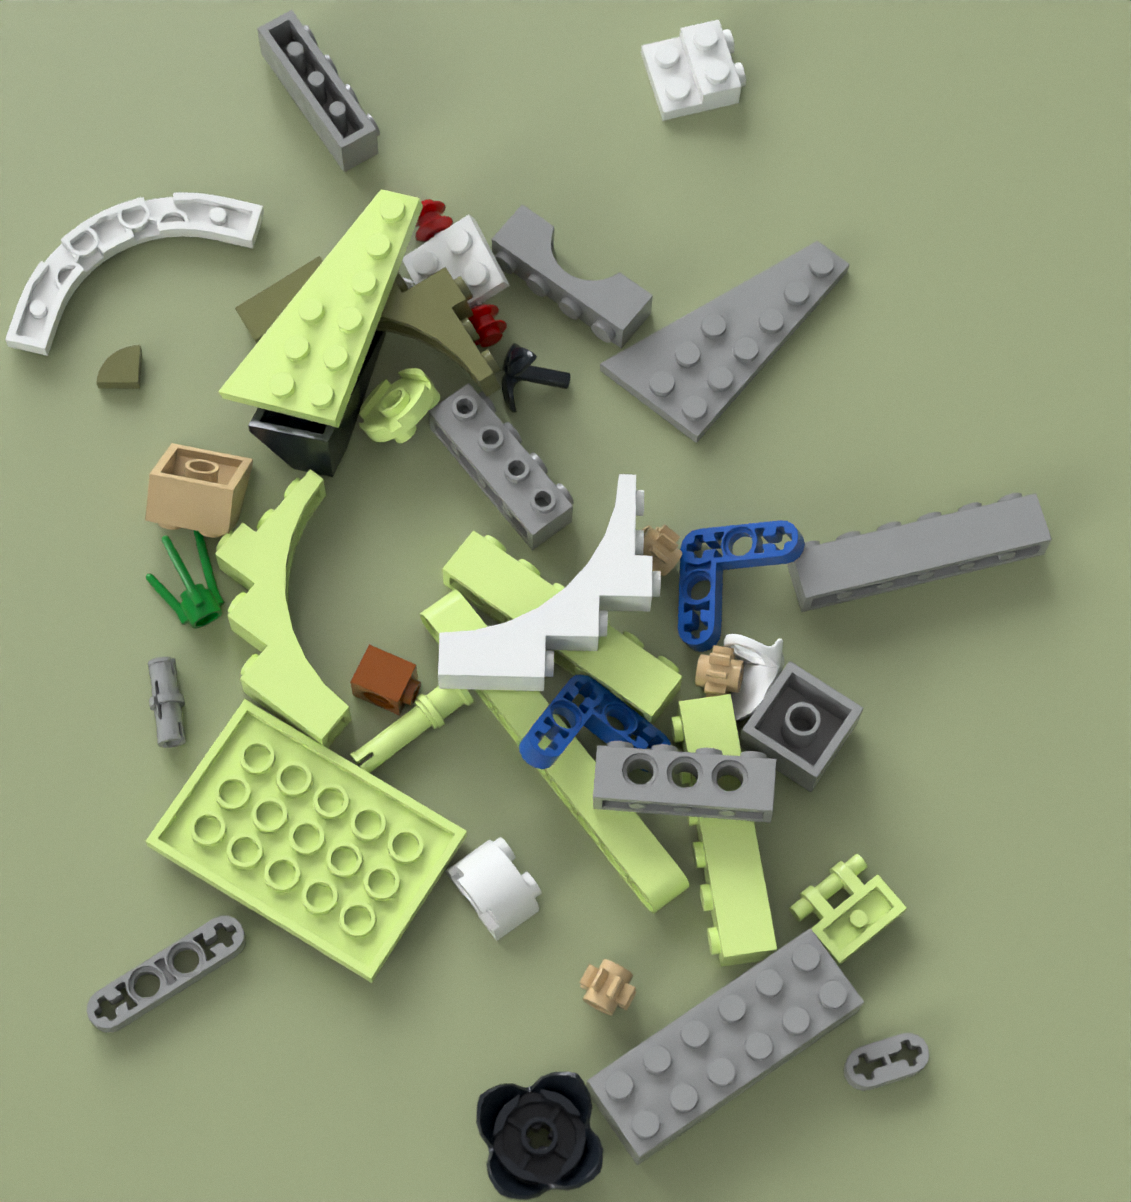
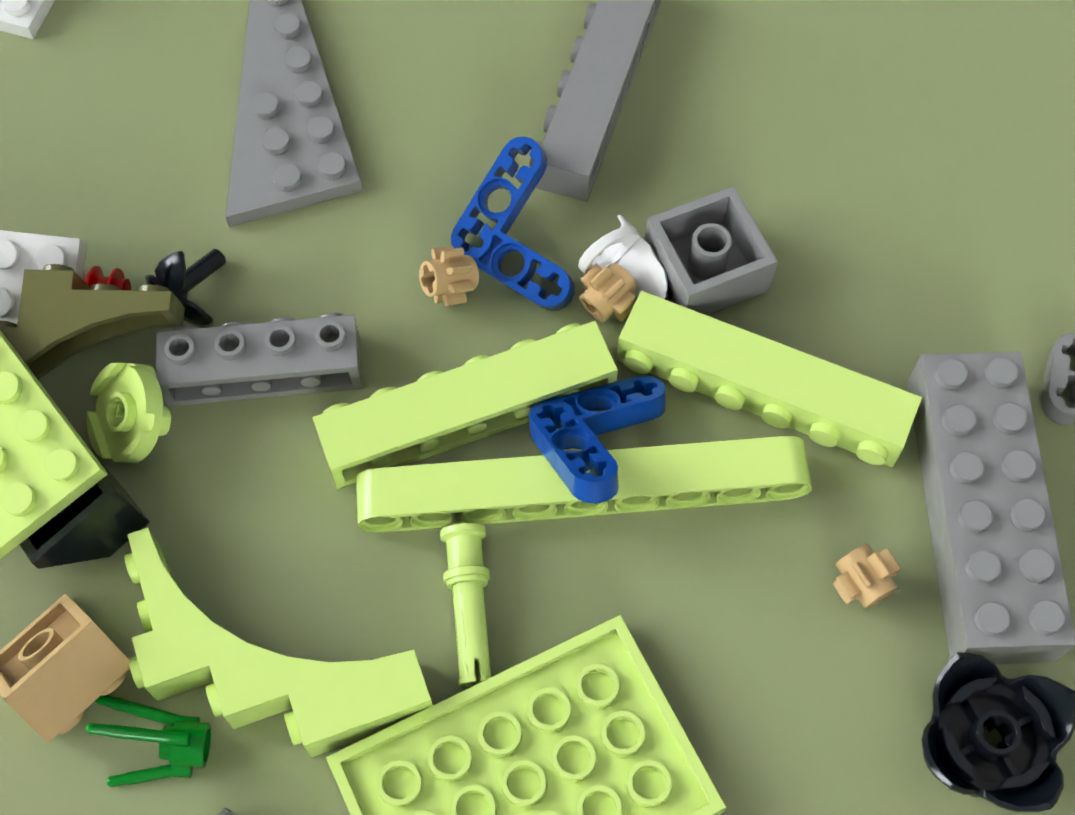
camera: 55 degrees left, 5 degrees down
dark orange brick [350,644,421,716] -> none
white arch [438,474,661,691] -> none
white cylinder [445,837,542,941] -> none
light grey arch [492,204,653,348] -> none
light grey brick [593,741,776,823] -> none
yellowish green plate [789,854,907,966] -> none

